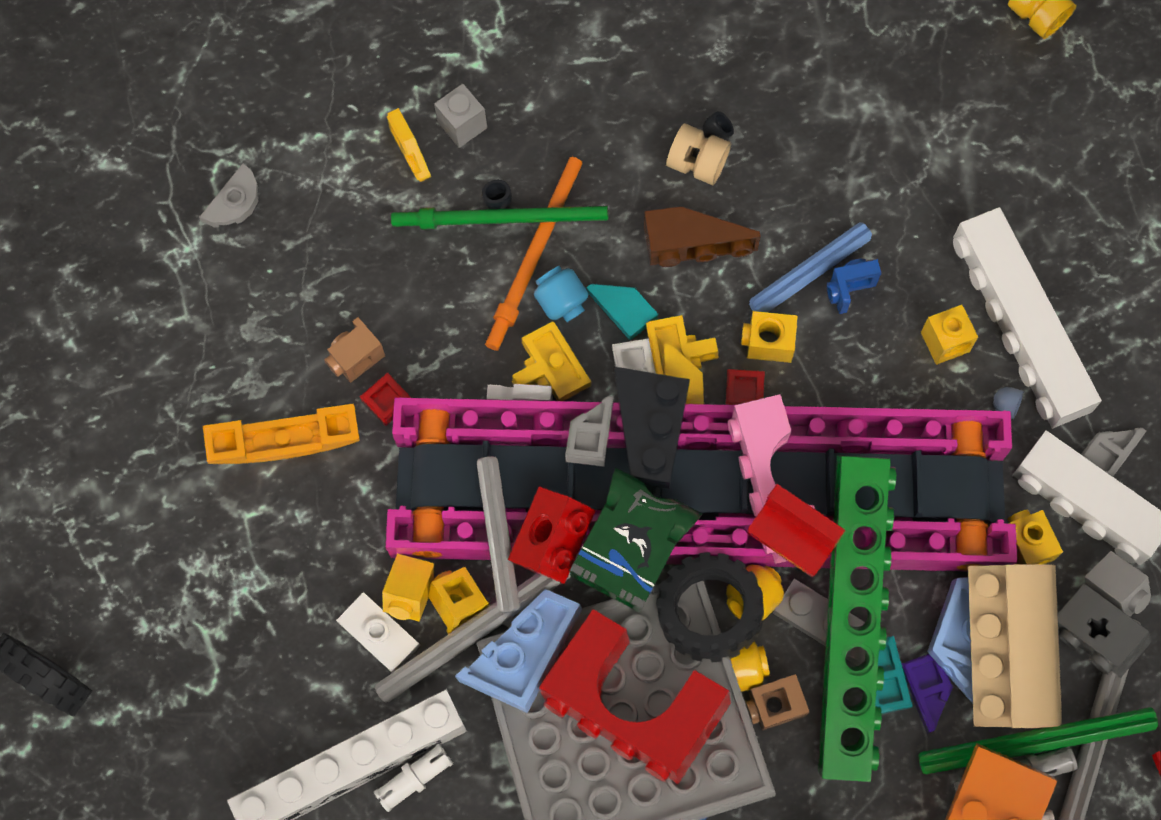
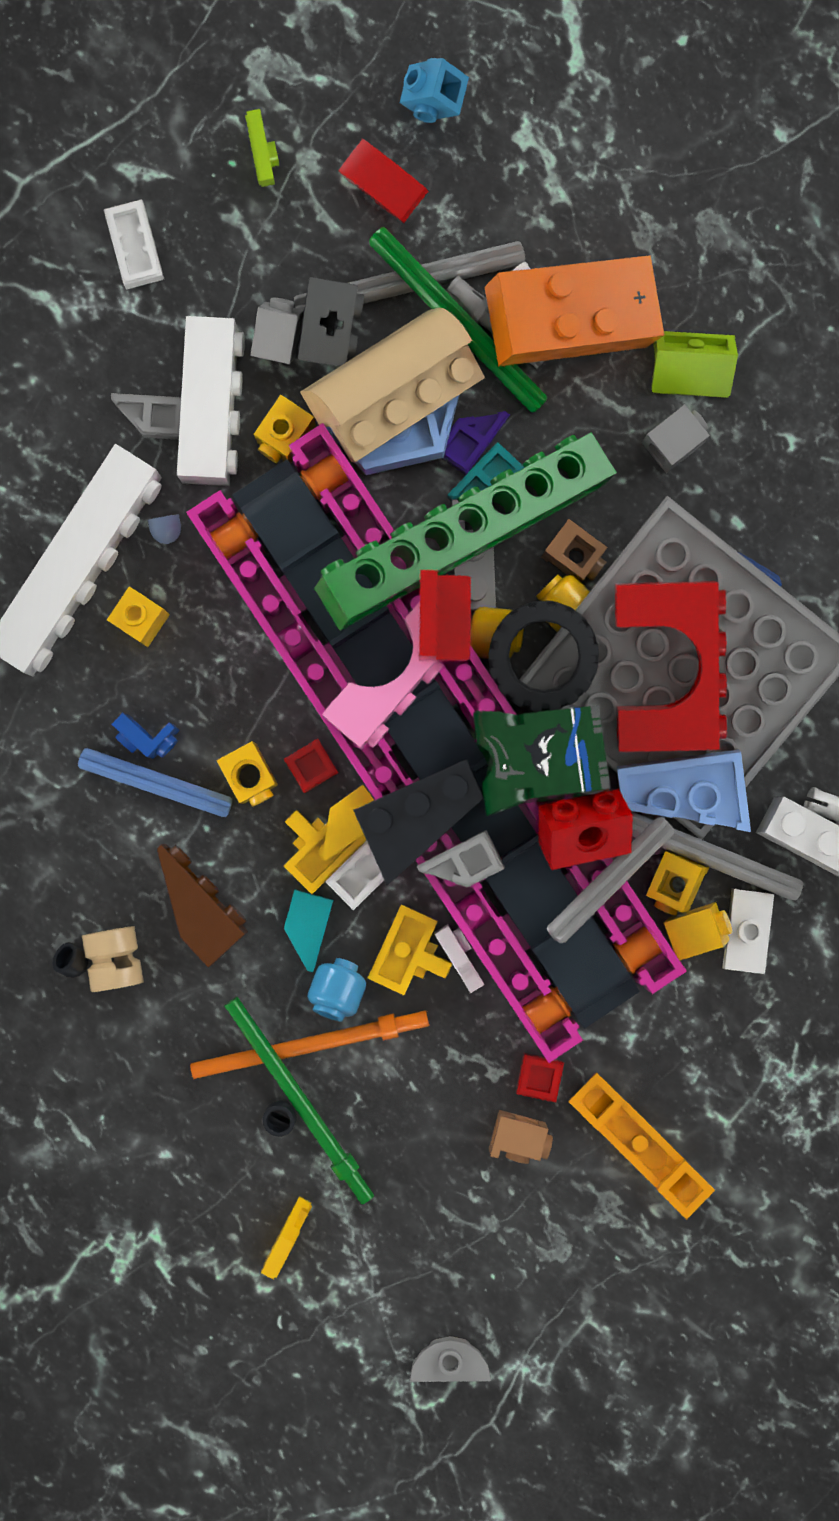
camera: 130 degrees left, 15 degrees up
light grey brick [434,84,487,148] -> none

